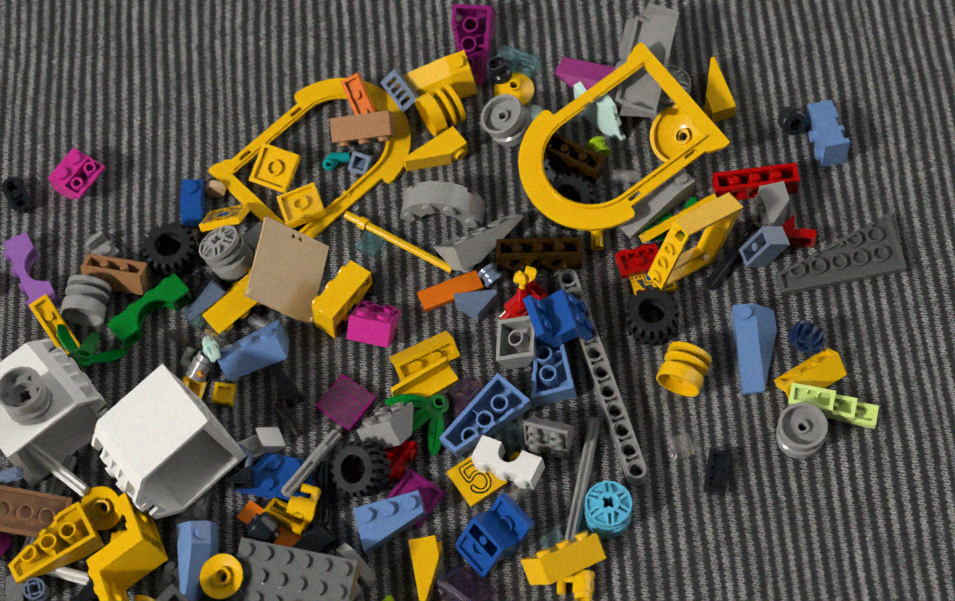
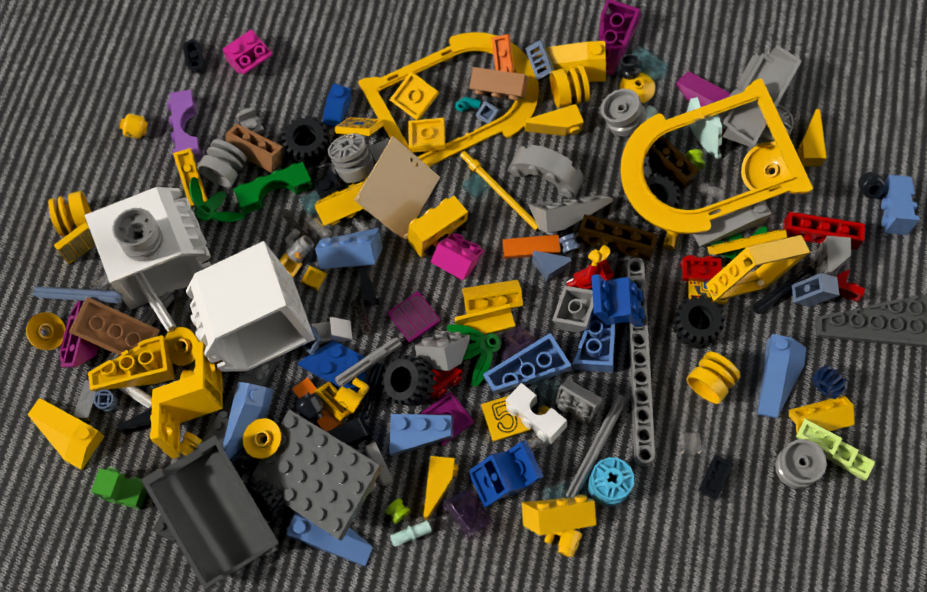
camera: 10 degrees right, 5 degrees up
sand blue slope [187,280,226,320] -> none
light aqua axle [202,336,221,362] -> none
tan tile [205,180,226,198] -> none
black slope [228,466,255,490] -> none

